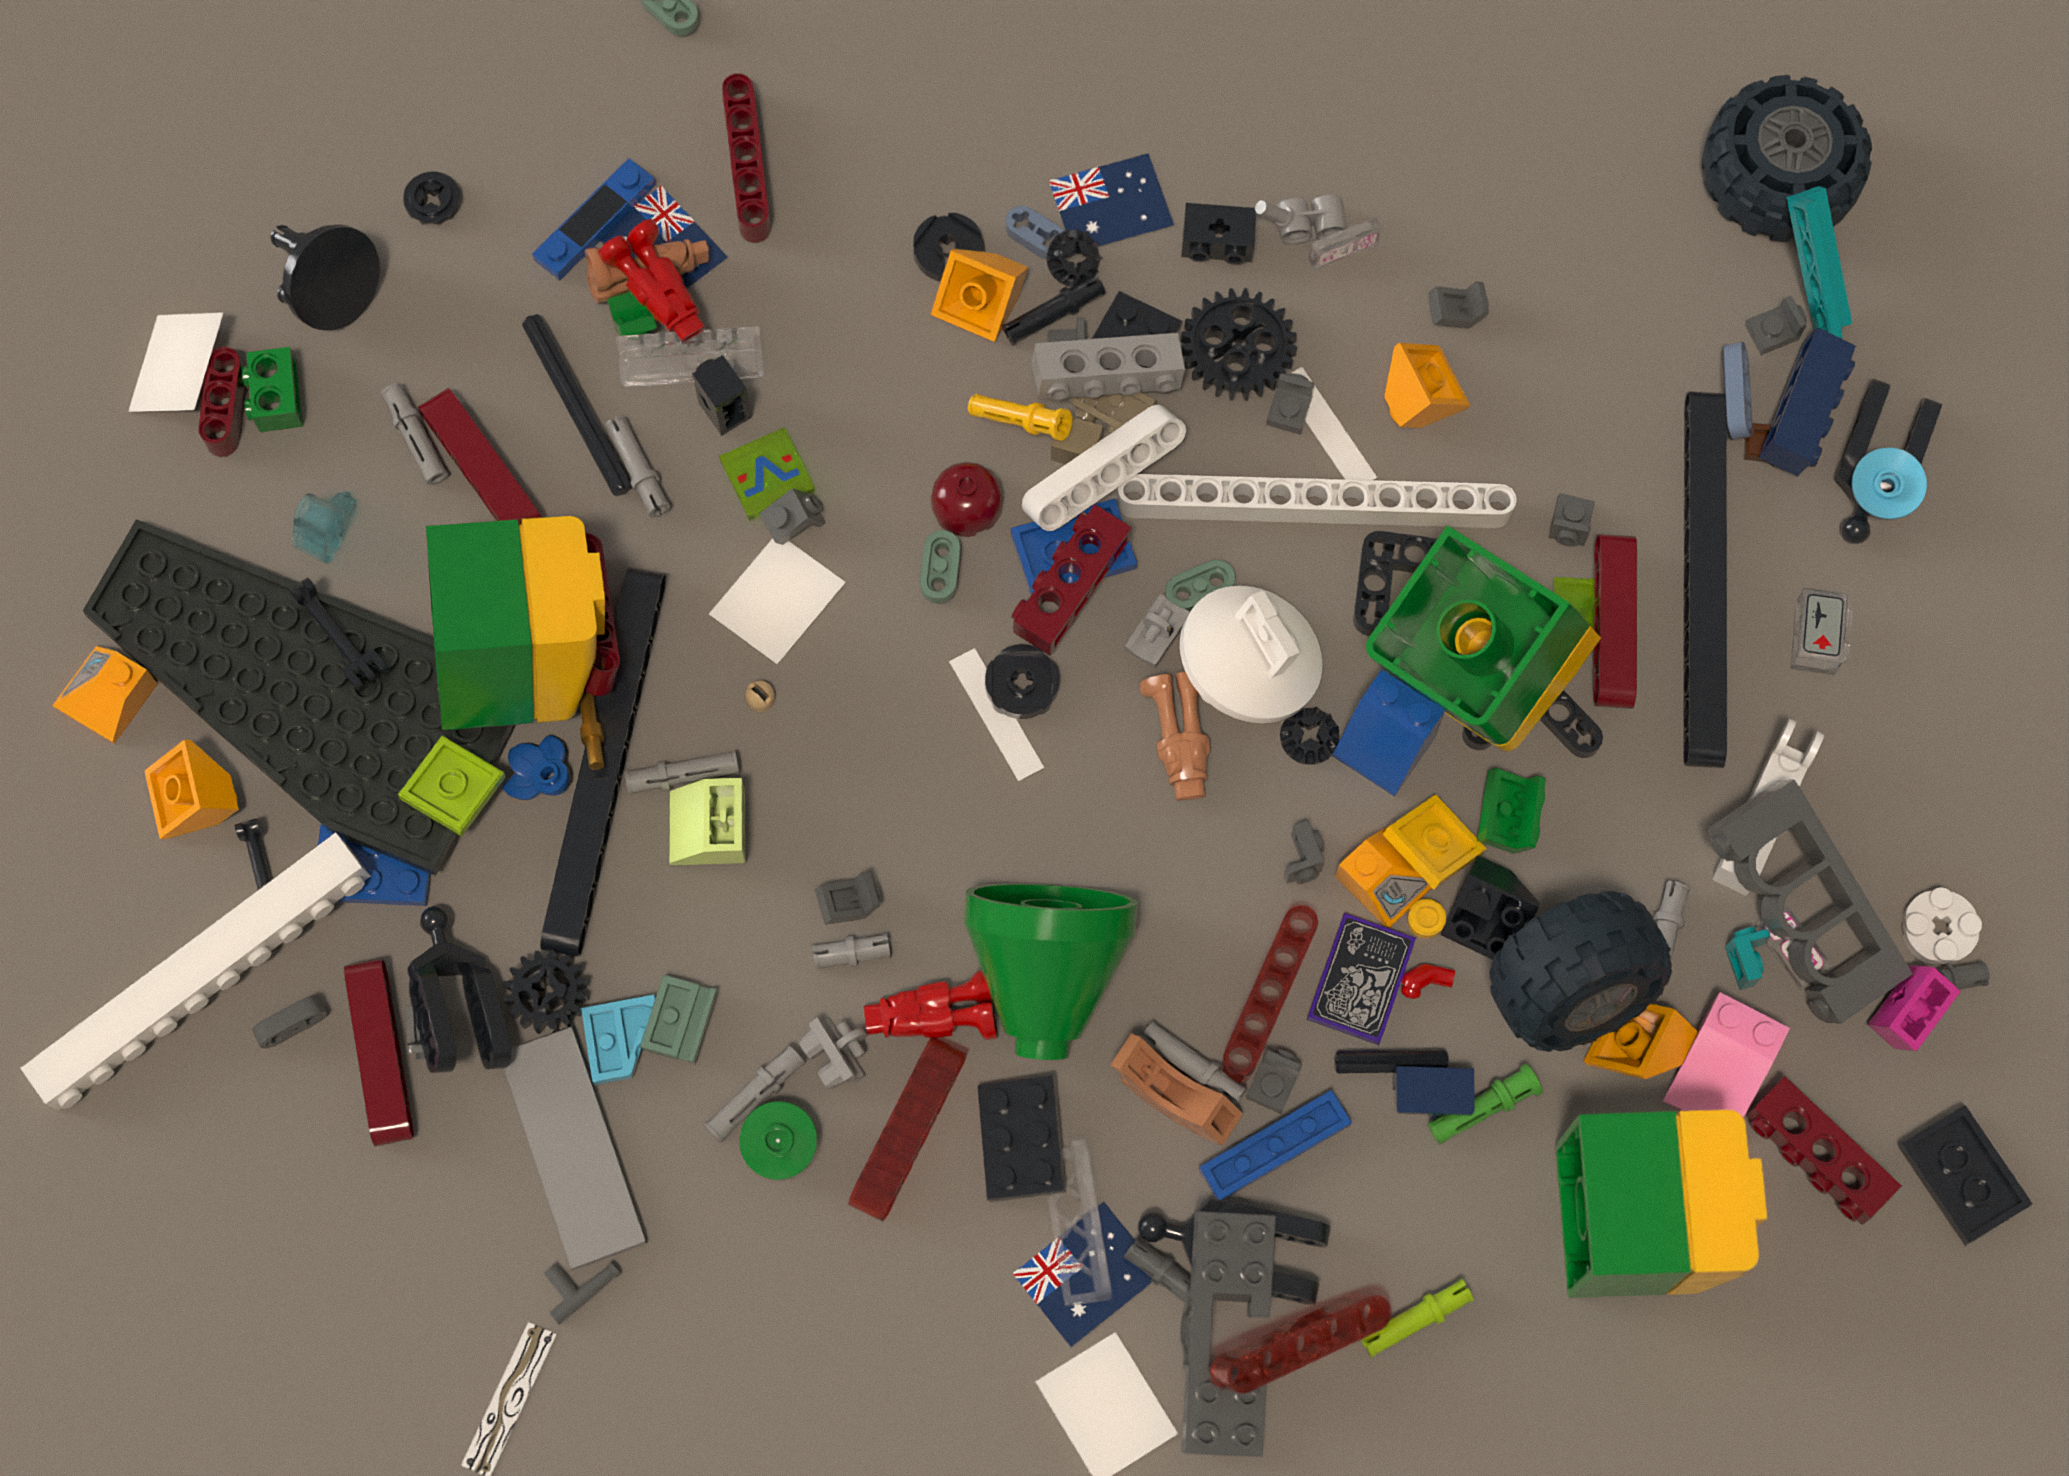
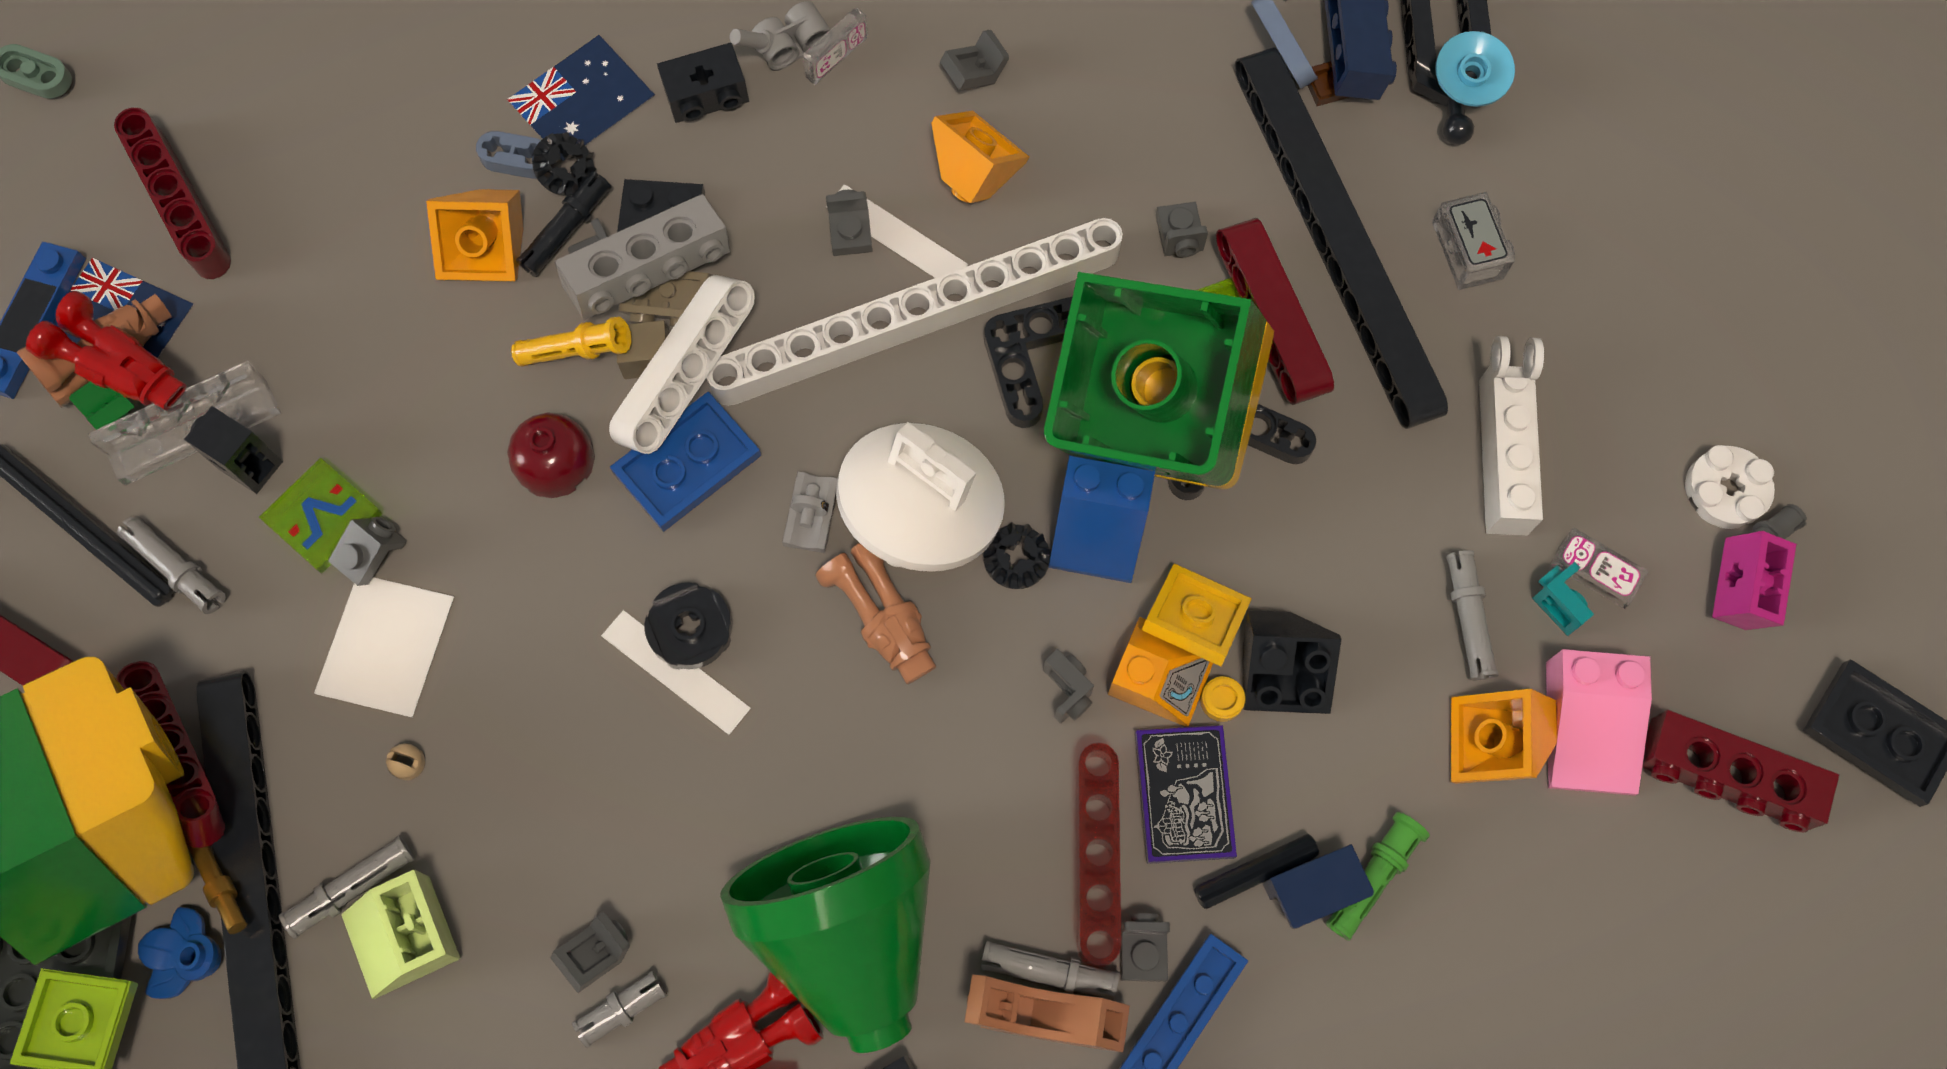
camera: 25 degrees left, 0 degrees up
black plate [913,213,983,282] -> none
sand green plate [920,530,961,604] -> none
dark red brick [1011,504,1132,656] -> none
sand green plate [1165,560,1235,612] -> none
black gear [1181,288,1297,401] -> none
red arm [1401,964,1455,999] -> none
green bracket [1477,768,1546,854] -> none
black wheel [1489,891,1672,1052] -> none
green piece [1556,1109,1767,1298] -> none
dark grey fence [1707,779,1913,1024] -> none

